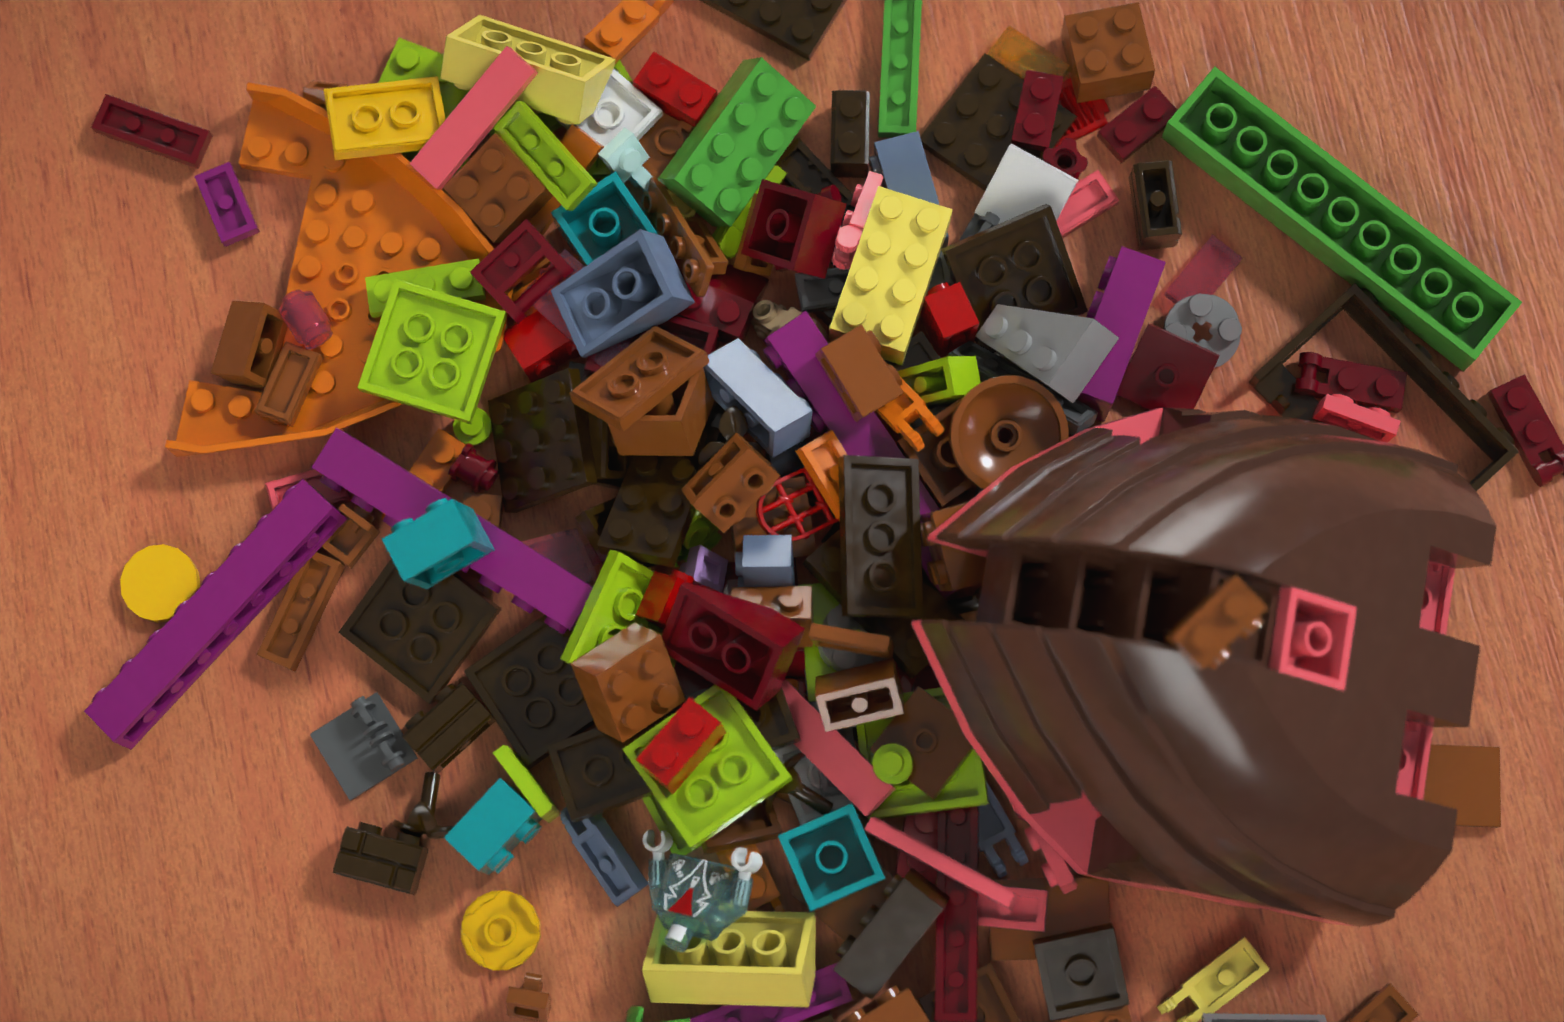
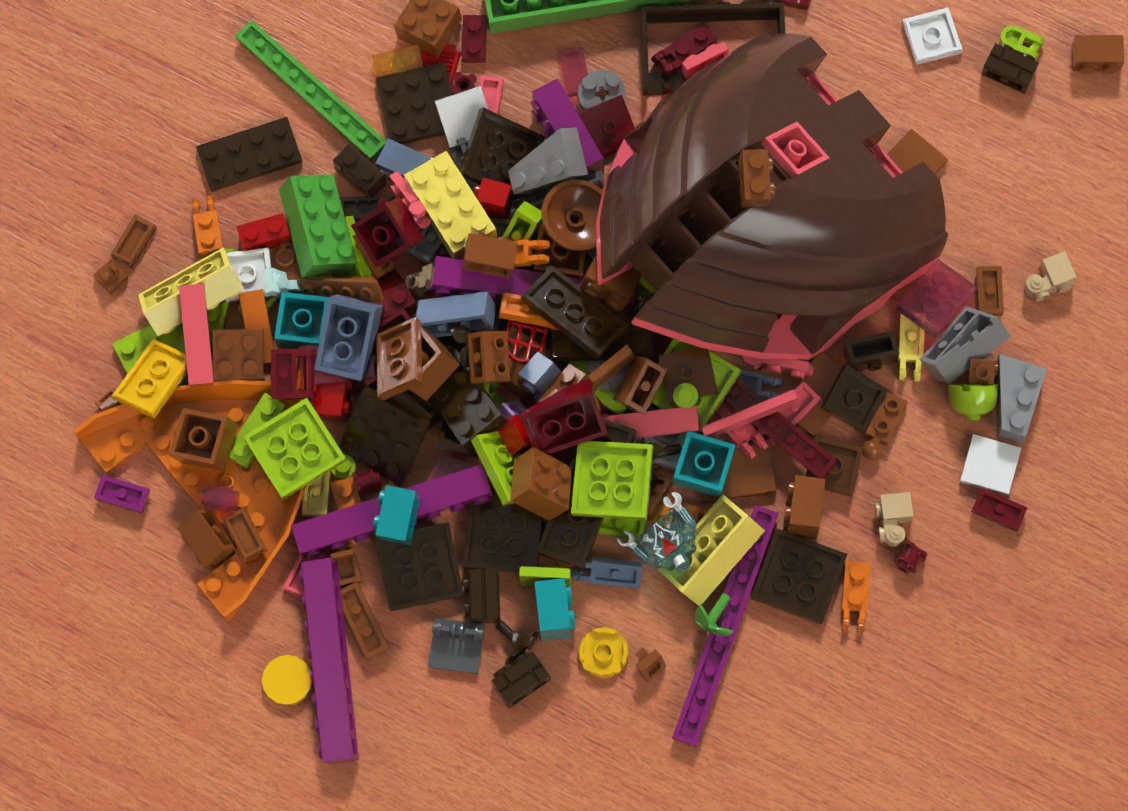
camera: 50 degrees left, 5 degrees down
dark red plate [91,94,213,169] -> none
lime plate [493,101,598,211] -> none
red brick [636,697,726,794] -> none
dark brown brick [833,868,950,1000] -> none
dark red plate [1011,69,1064,152] -> none
dark brown brick [1129,160,1182,250] -> none
none -> dark orange brick [169,408,238,472]
none -> light yellow hinge [302,471,331,518]
none -> dark brown brick [844,331,900,371]
none -> clear pink plate [896,259,978,338]

